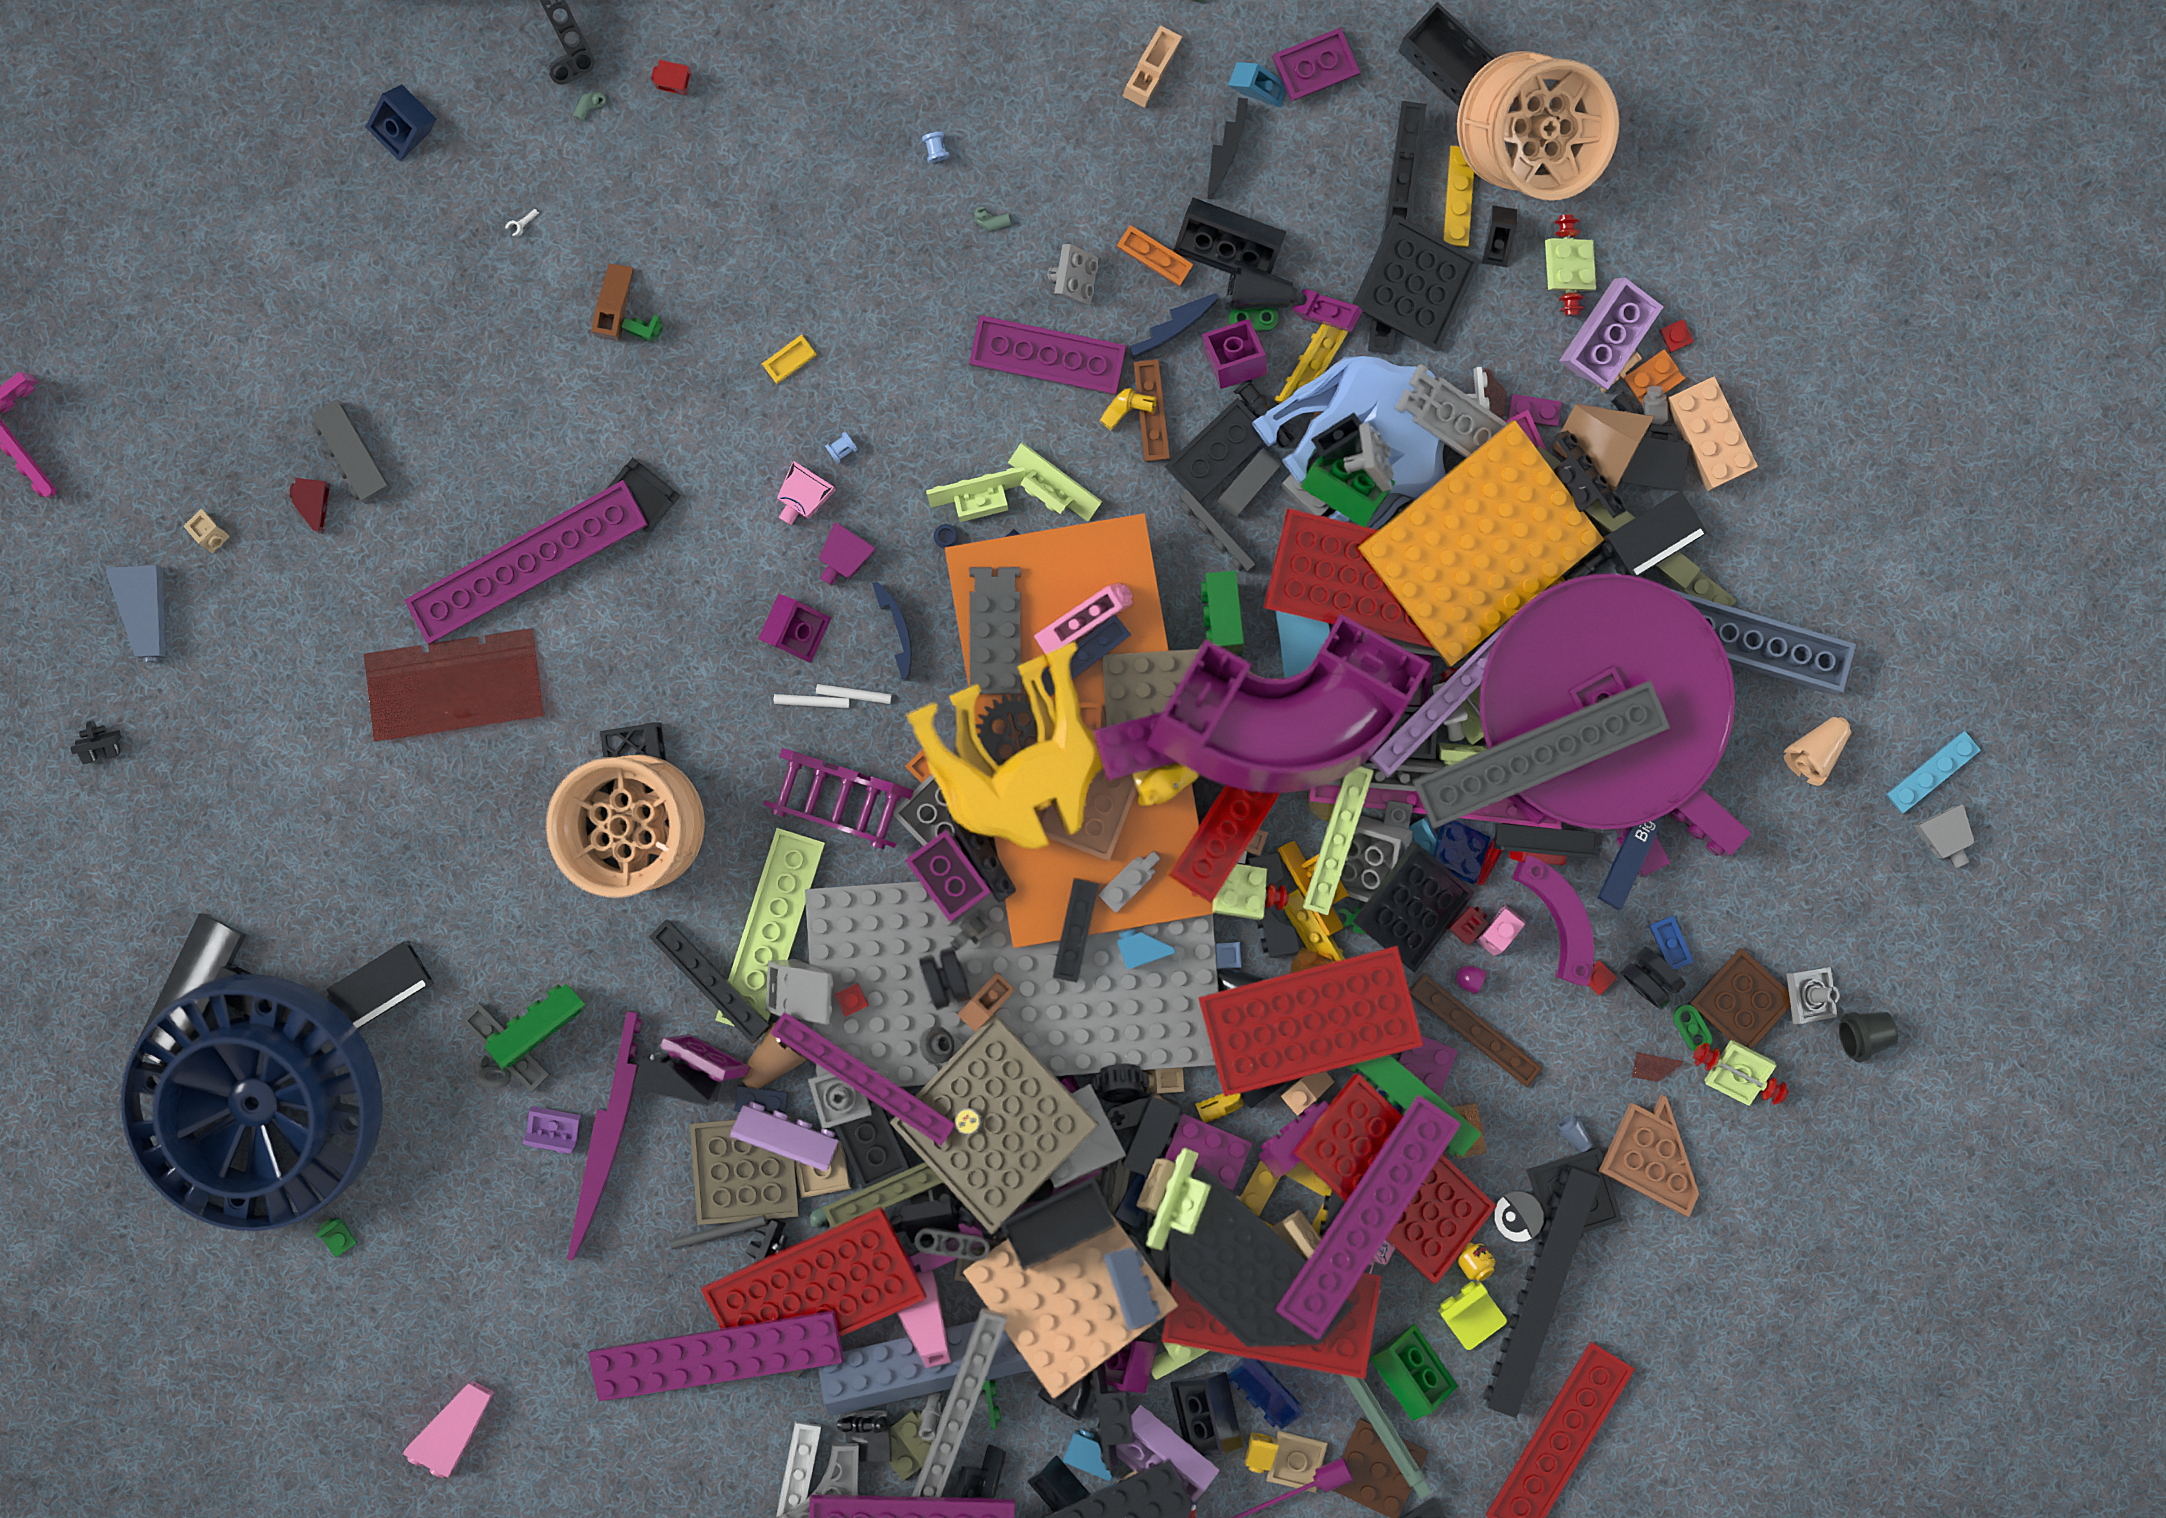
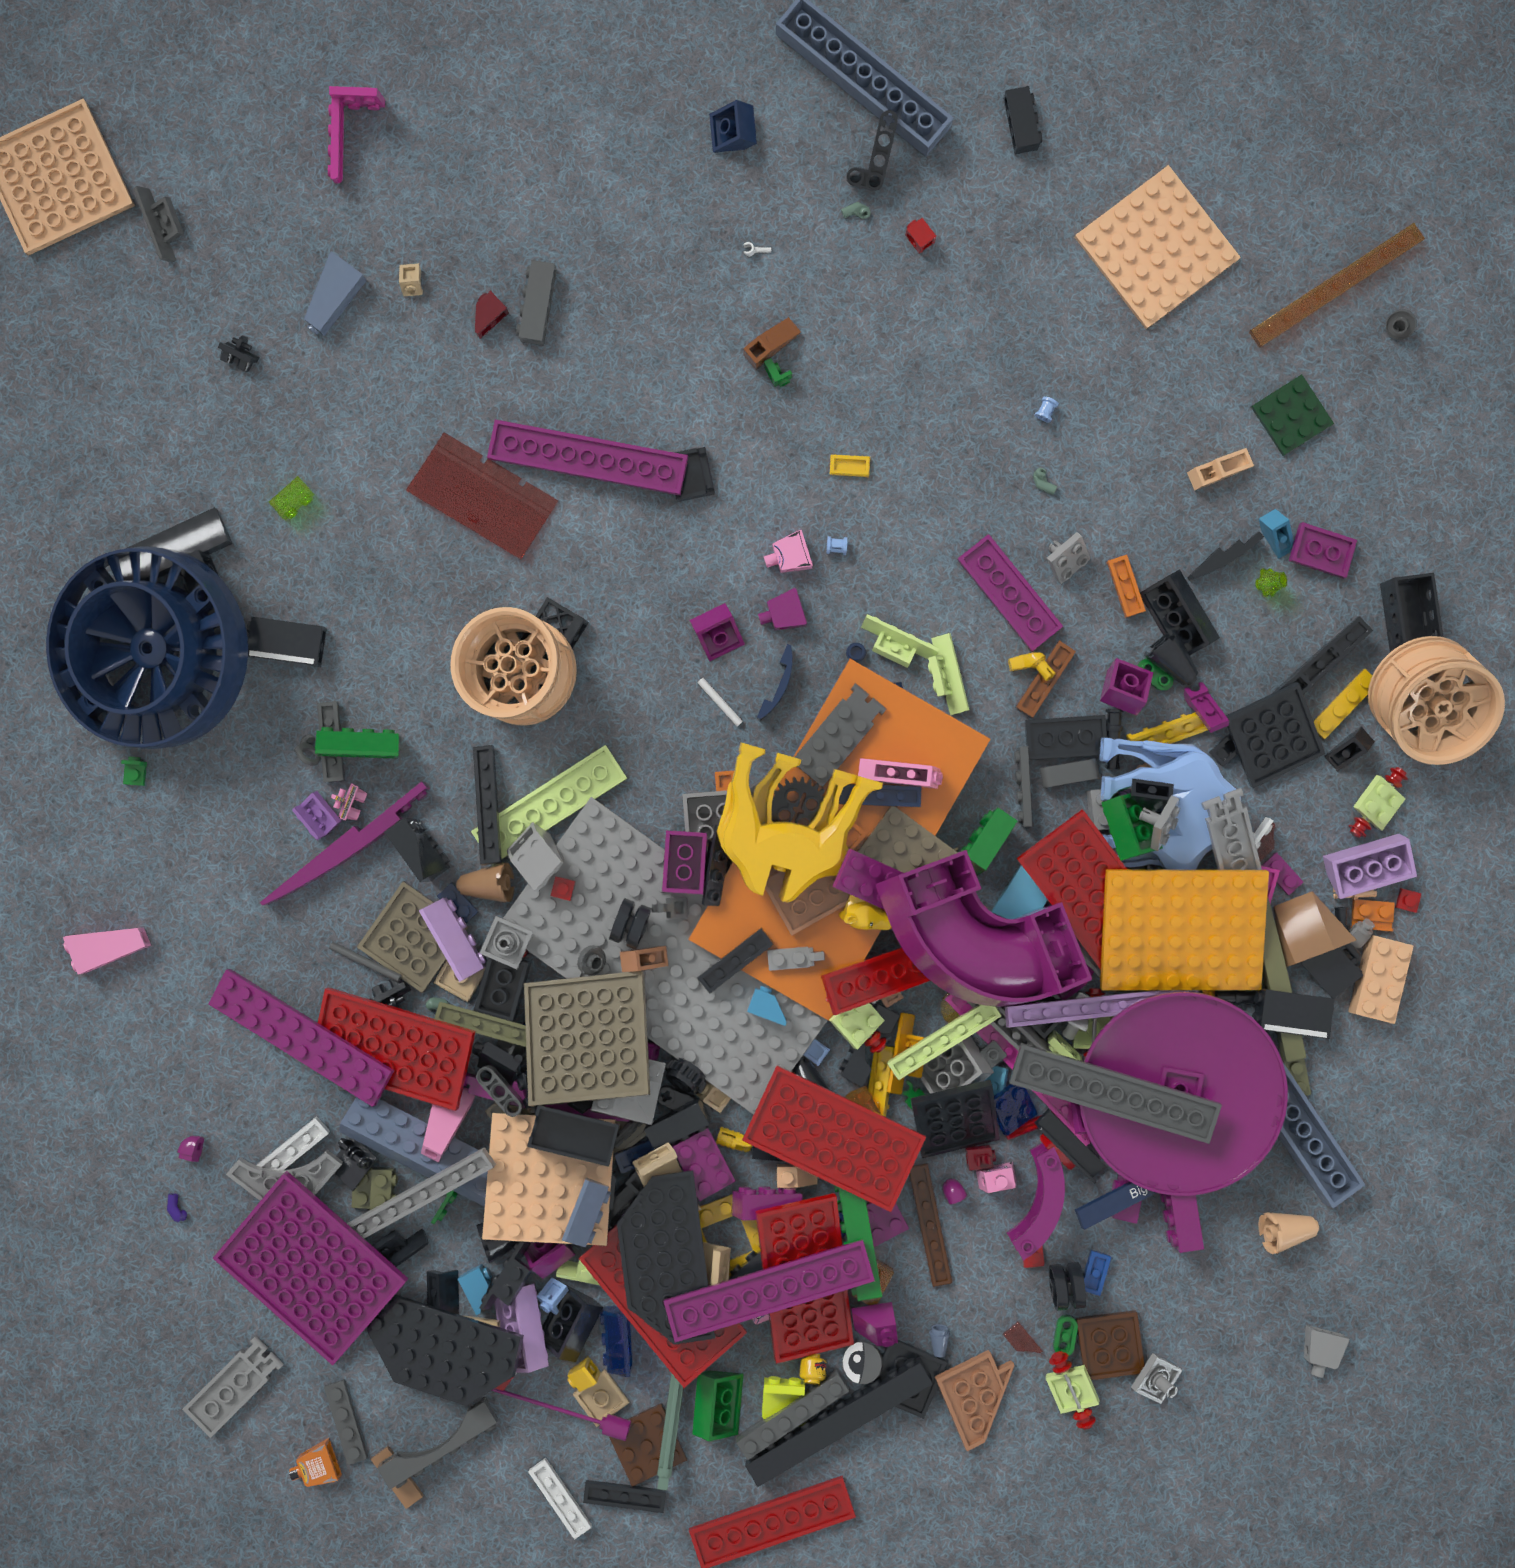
camera: 40 degrees right, 0 degrees up
magenta plate [661,1034,750,1081] -> none
magenta fence [763,748,914,850] -> none
magenta plate [770,1012,955,1146] -> none
white bar [774,694,850,708] -> none
light grey pin [919,1392,944,1440] -> none
tile [955,1108,982,1134] -> none
dark blue slope [1130,293,1219,359] -> none
yellowish green bracket [1147,1148,1211,1250] -> none
black bracket [1553,430,1626,518] -> none
pearl dark grey piece [1839,1012,1898,1063] -> none
medium azure plate [1886,731,1981,814] -> none
none -> clear neon green bracket [269,476,315,521]
none -> bright pink hips [331,783,367,820]
none -> light blue bracket [537,1277,569,1315]
none -> dark grey arch [736,1368,849,1460]
none -> magenta slope [851,1302,898,1347]
none -> clear neon green rock [1255,568,1287,597]

